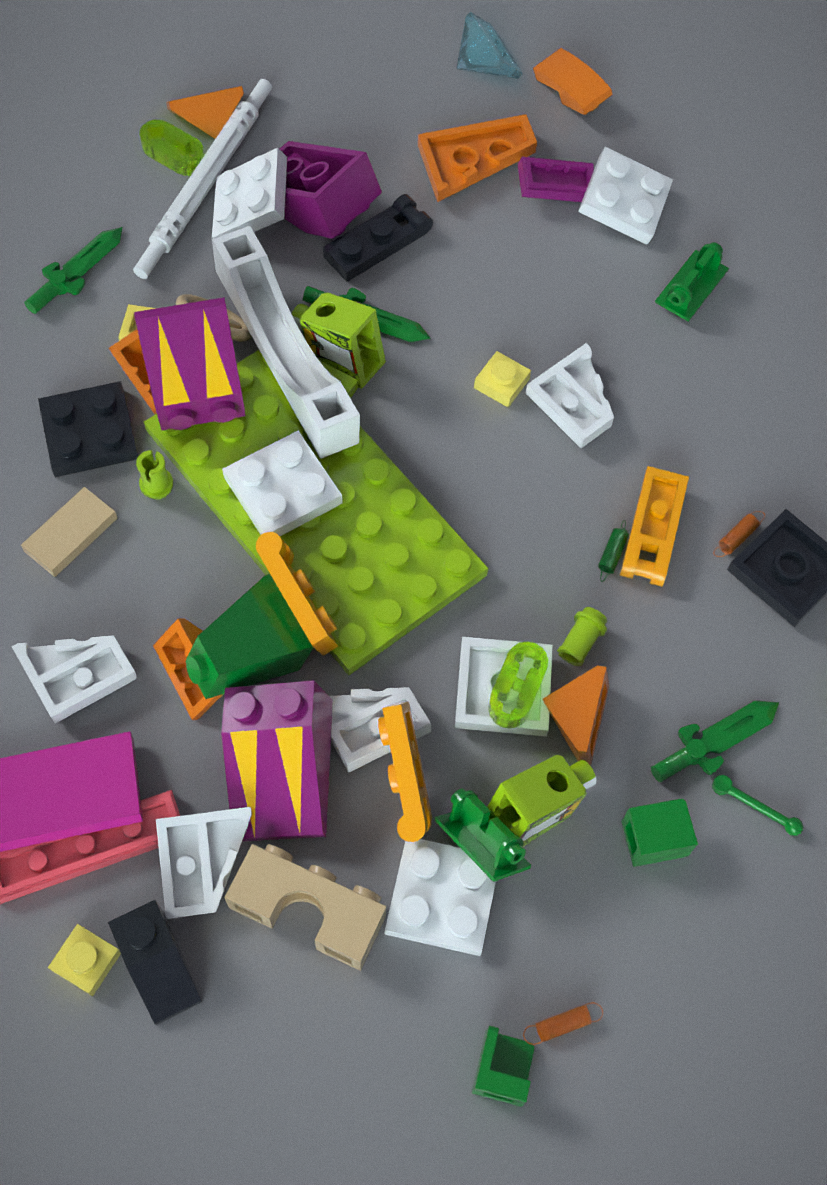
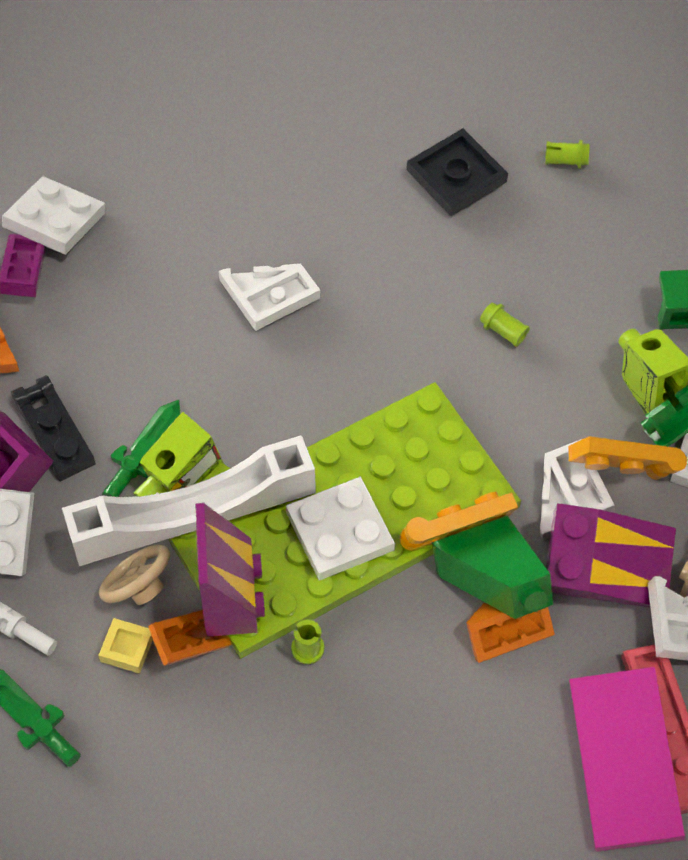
camera: 80 degrees left, 5 degrees down
white wing [12,635,137,724] -> none
tan tile [21,487,118,577] -> none
black plate [38,381,138,477] -> none
white plate [455,637,553,736] -> none
light yellow plate [474,351,531,407] -> none
clear neon green beam [488,641,548,729] -> none
orange slope [542,665,609,766] -> none
green piece [598,520,629,582] -> none
light orange plate [619,466,689,587] -> none
green sword [651,701,779,783] -> none
green hinge [655,242,729,322] -> none
green hinge [712,775,804,836] -> none
orange piece [713,511,765,557] -> none

